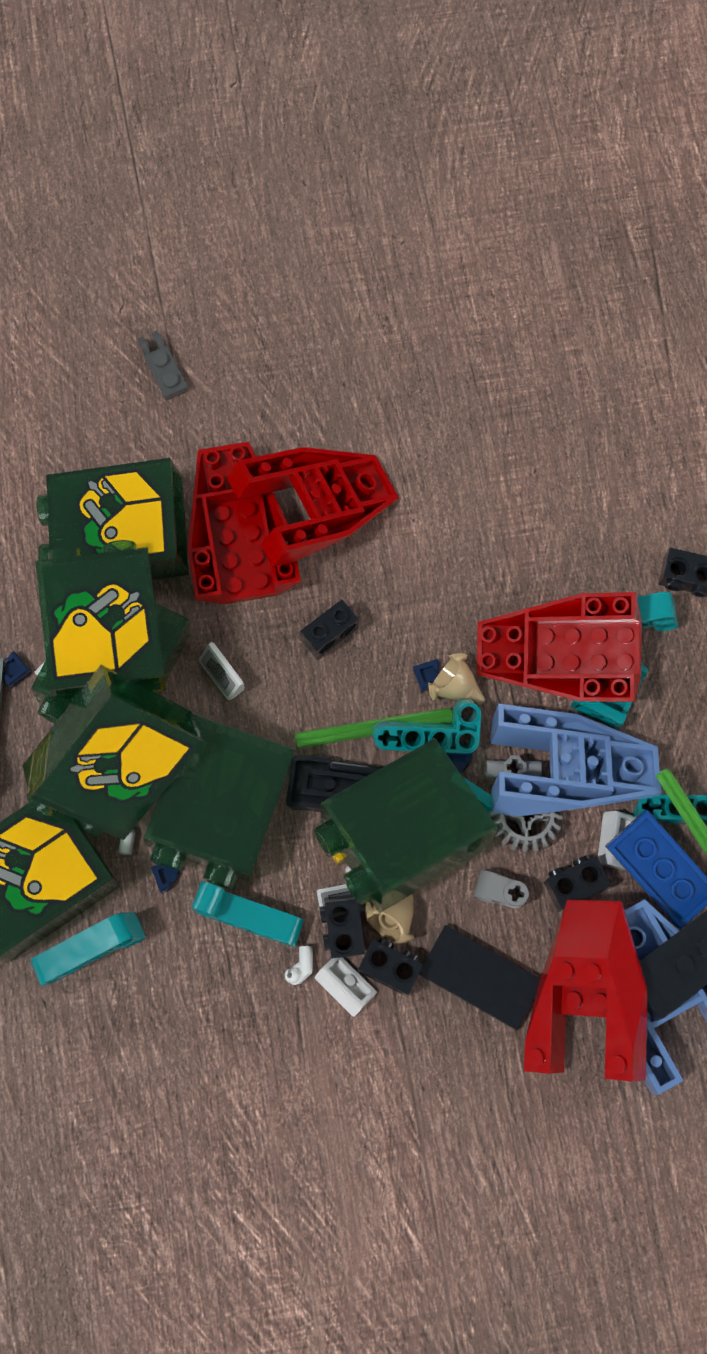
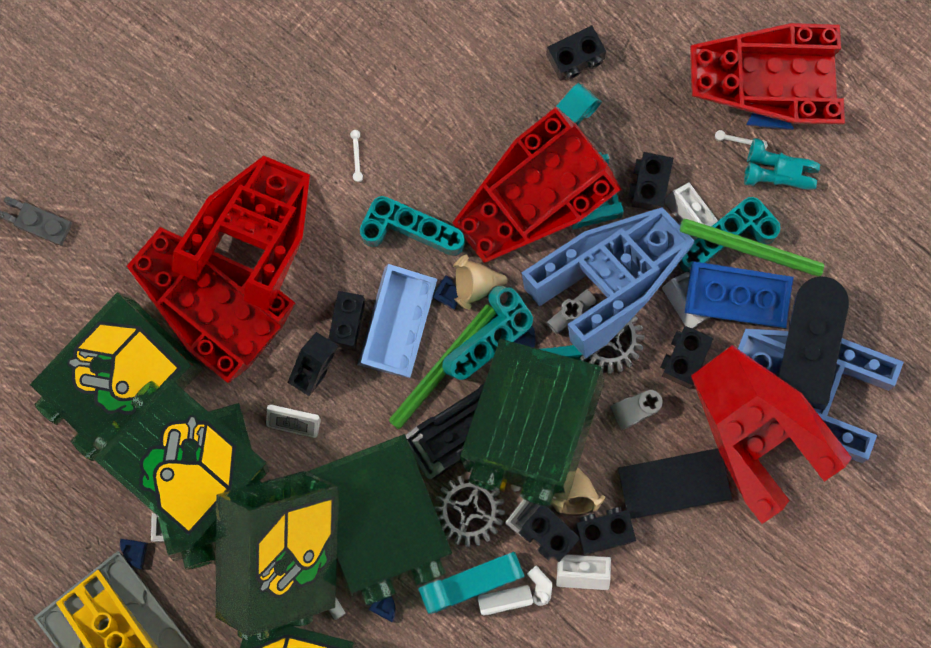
camera: 35 degrees left, 5 degrees up
none -> black brick [287,332,338,396]
none -> white hinge [350,130,363,183]
none -> light blue slope [357,264,437,378]
none -> teal beam [360,196,465,256]
none -> light grey gear [434,475,505,547]
none -> white slope [478,585,534,616]
none -> black brick [628,152,674,211]
none -> white slope [665,182,718,240]

